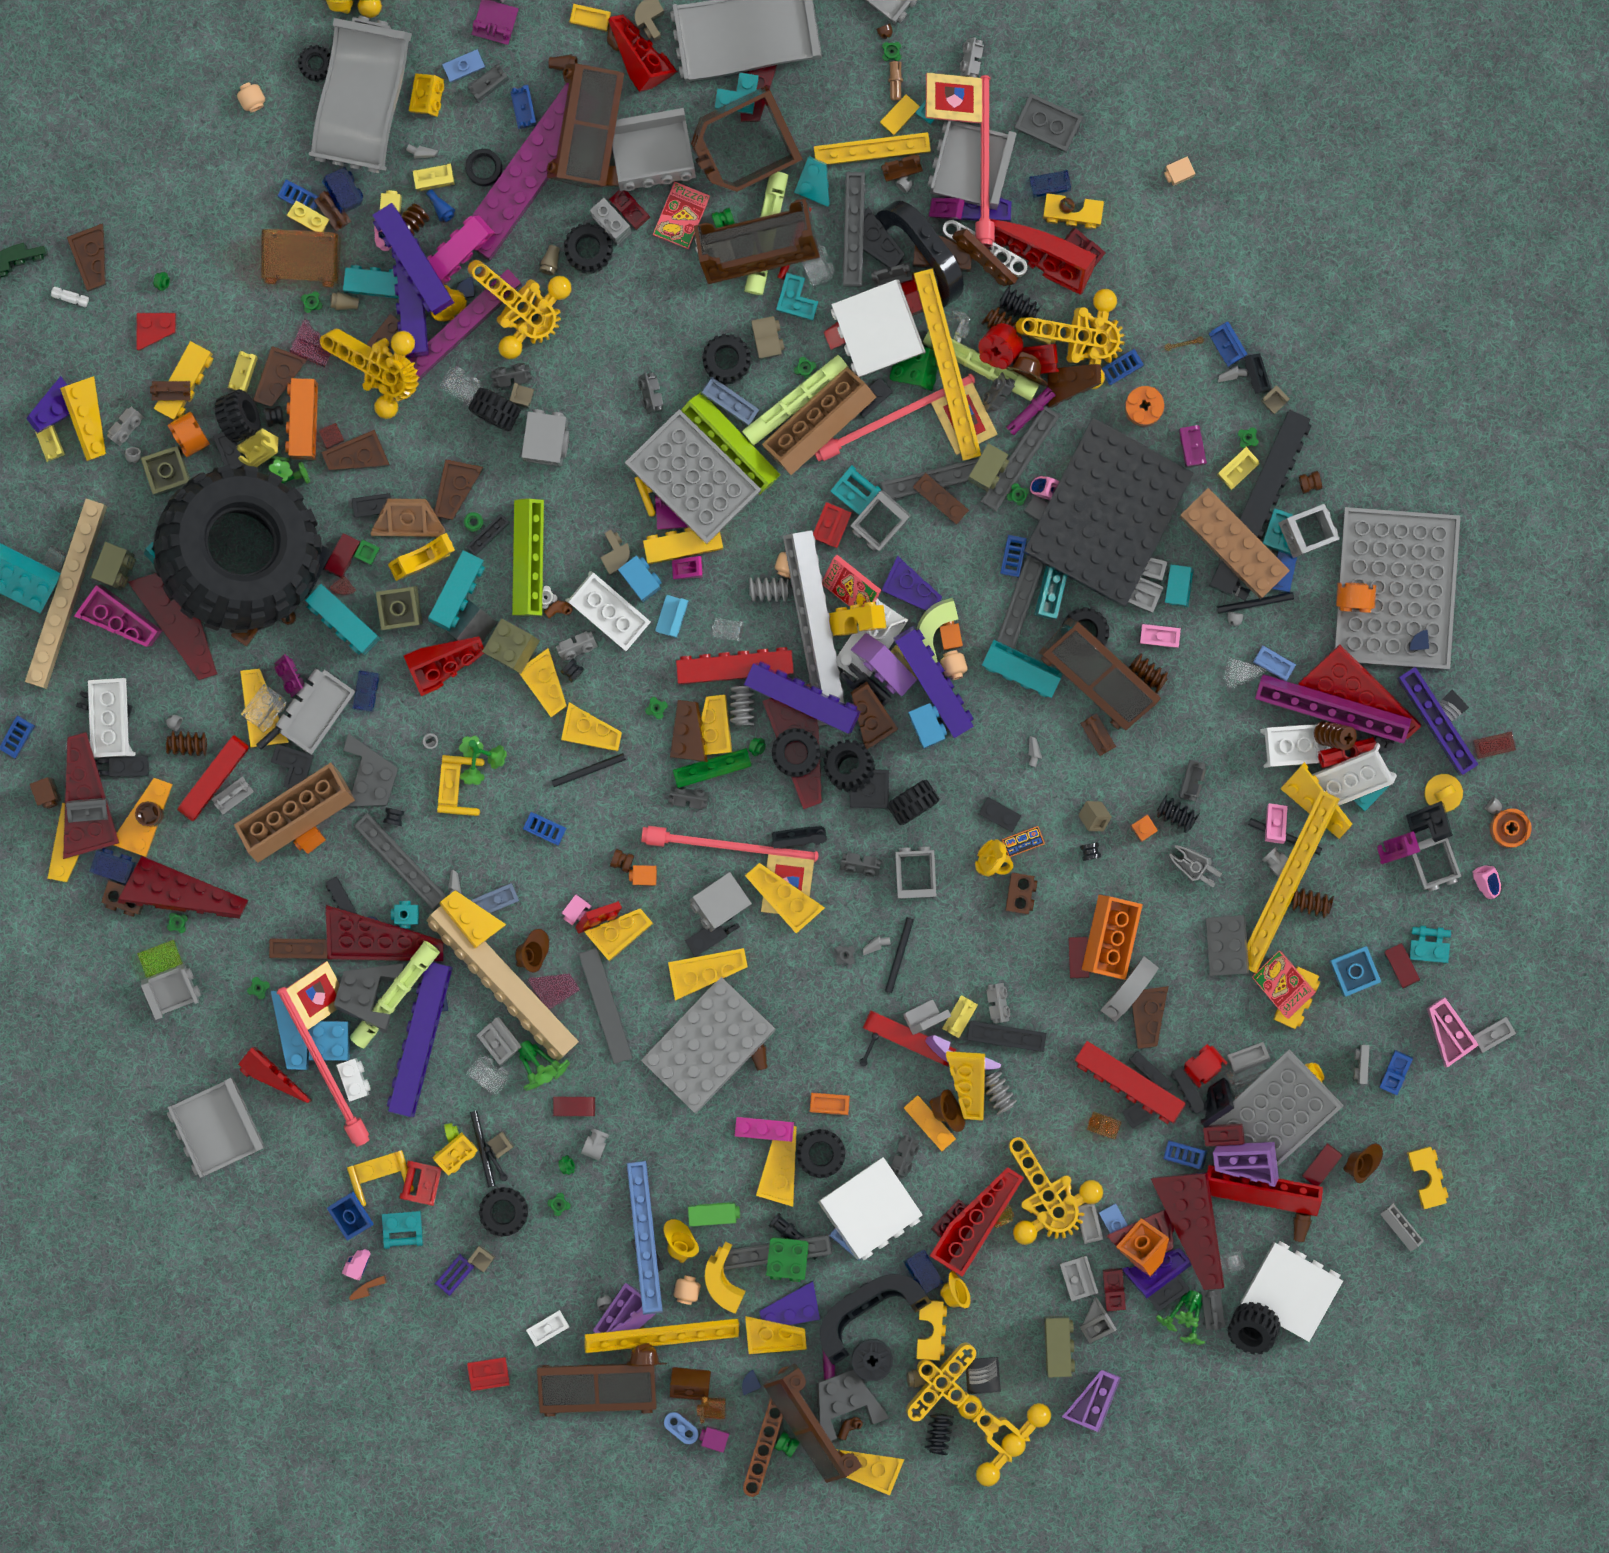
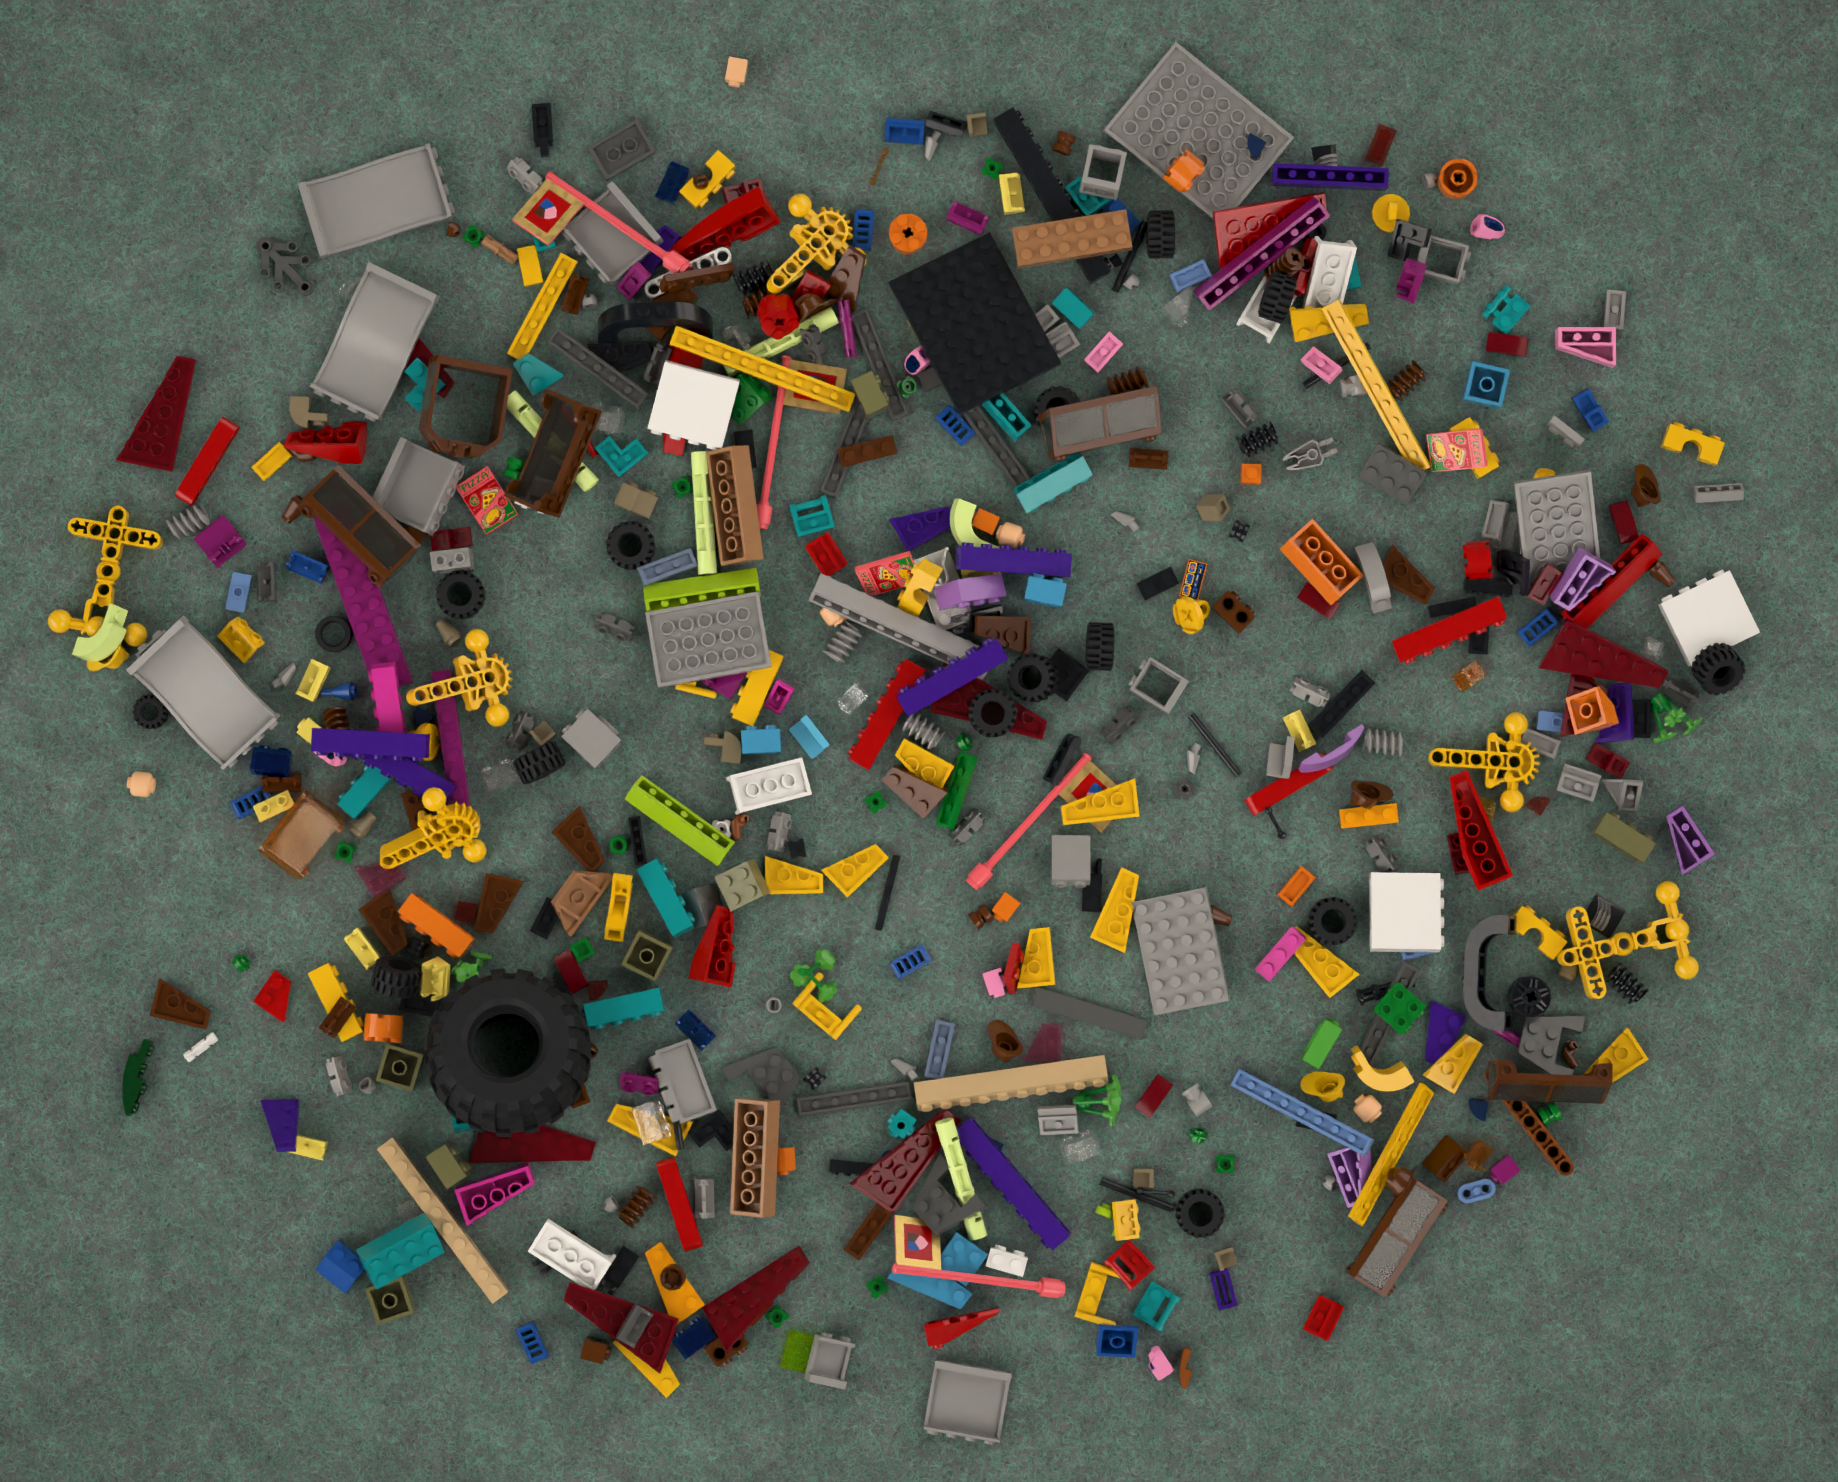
camera: 65 degrees left, 0 degrees up
yellow wing [60,376,106,461] -> none
yellow wing [439,890,506,948] -> none
white plate [526,1310,570,1346] -> none
light grey window [851,490,912,551] -> none
clear blue hinge [903,1250,944,1294] -> none
yellow piece [940,1271,971,1309] -> none
yellow wing [946,1051,985,1120] -> none
none -> black hinge [532,103,554,158]
none -> black tyre [1147,210,1175,259]
none -> black tyre [1258,271,1297,324]
none -> clear red tile [1524,797,1551,816]

